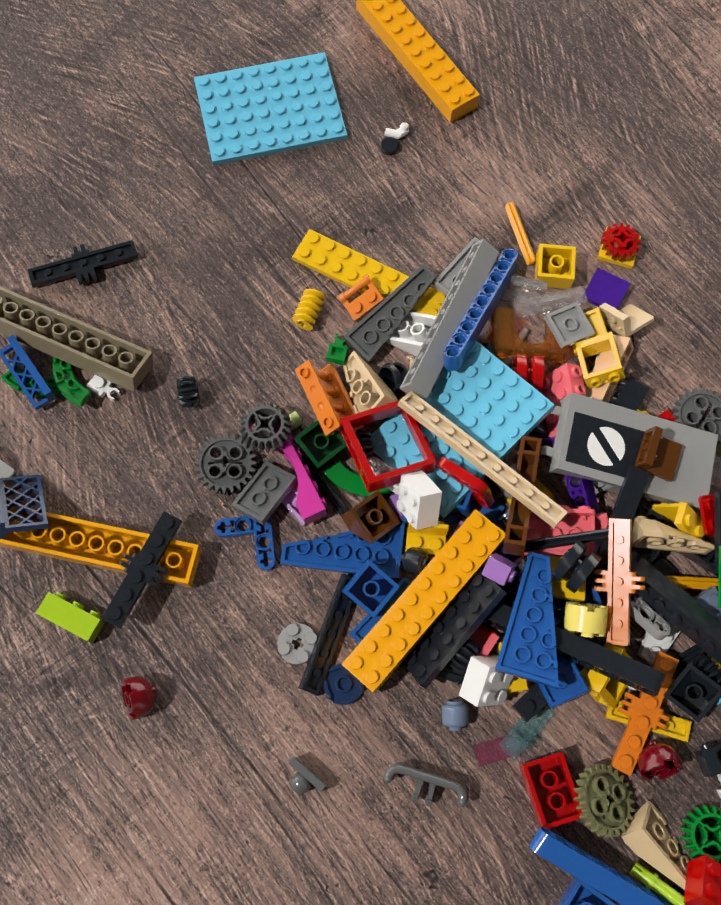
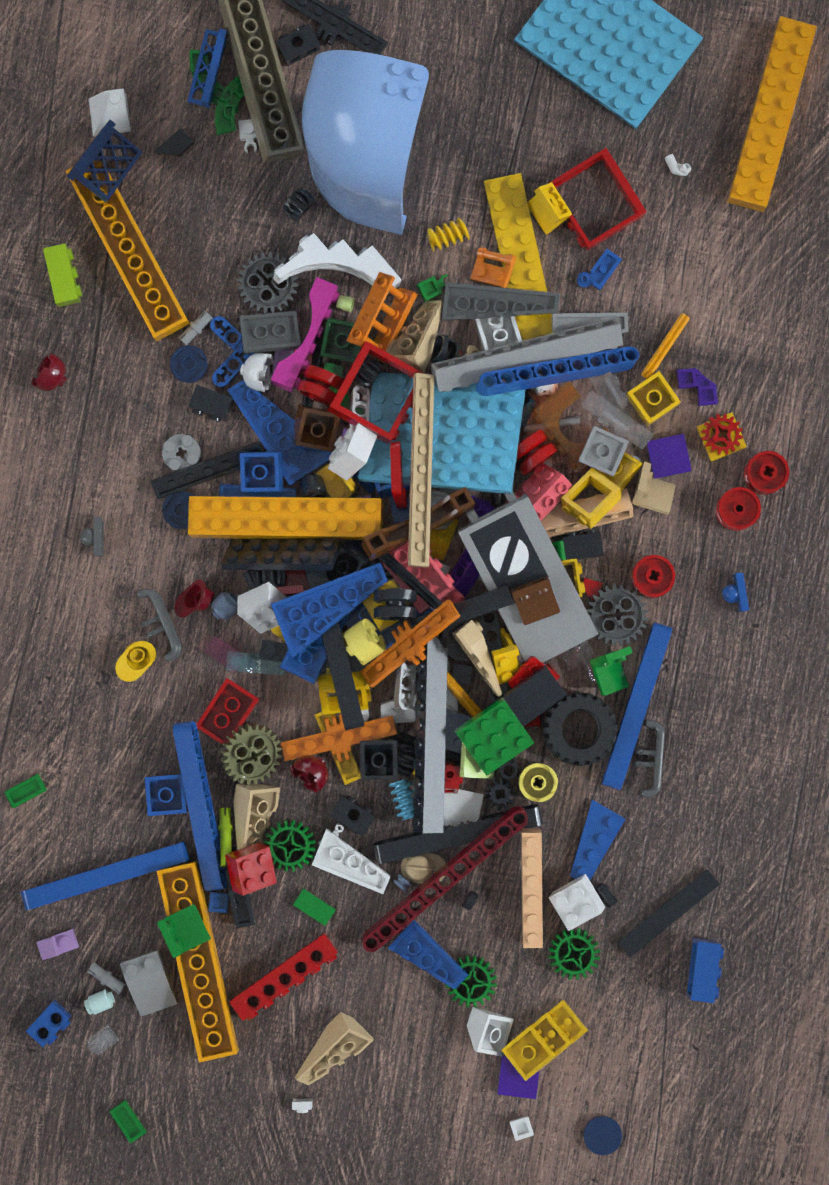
camera: 55 degrees right, 15 degrees up
black hinge [101,511,182,629] -> none
dark grey gear [239,402,292,453] -> none
black tile [381,137,398,155] -> none
medium lavender brick [482,553,517,586] -> none
none -> yellow piece [115,641,156,682]
none -> black tile [155,128,194,156]
none -> dark blue tile [170,345,208,384]
none -> dark red piece [174,579,215,618]
none -> light grey pin [178,310,213,345]
none -> black brick [188,385,234,423]
none -> white cylinder [240,353,274,392]
none -> white arch [273,233,402,295]
none -> black brick [276,24,321,67]
none -> red wheel [297,365,344,406]
none -> light blue panel [302,50,429,235]
none -> yellow bracket [527,182,572,235]
none -> red window [549,148,647,251]
none -> blue hinge [577,249,622,291]
none -> red wheel [631,555,676,598]
none -> dark purple tile [676,368,718,407]
none -> red wheel [715,487,761,531]
none -> red wheel [743,451,790,495]

